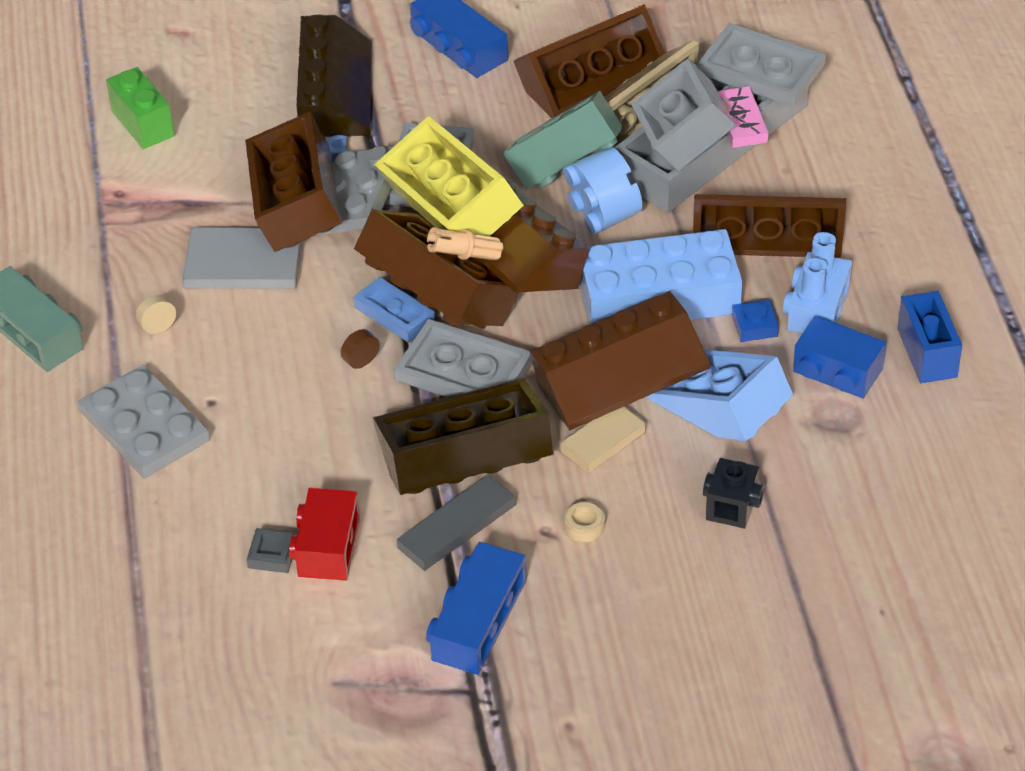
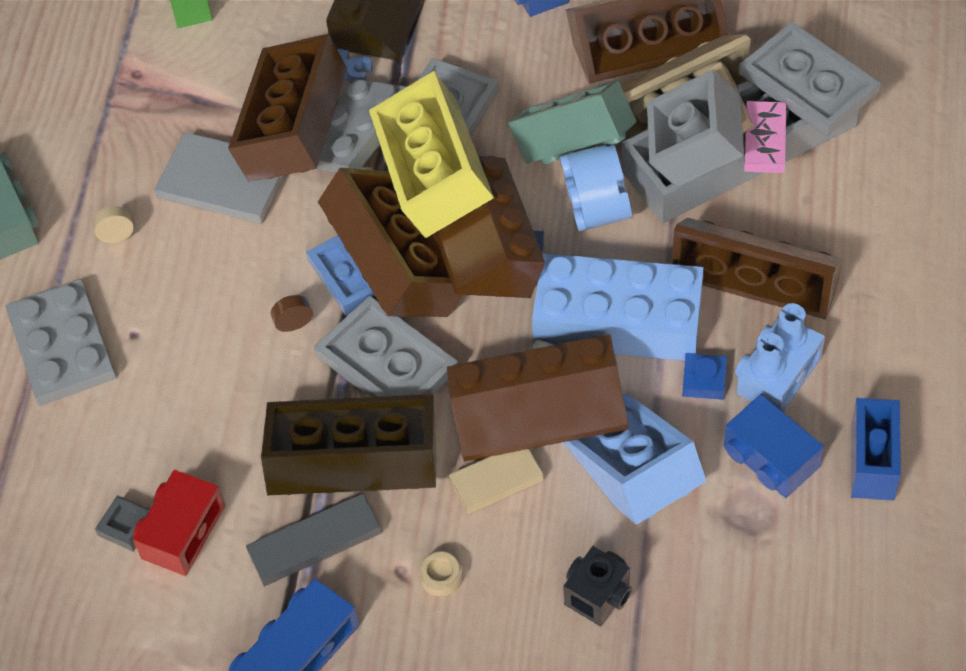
camera: 20 degrees right, 10 degrees up
light nougat axle [427,227,503,260] -> none

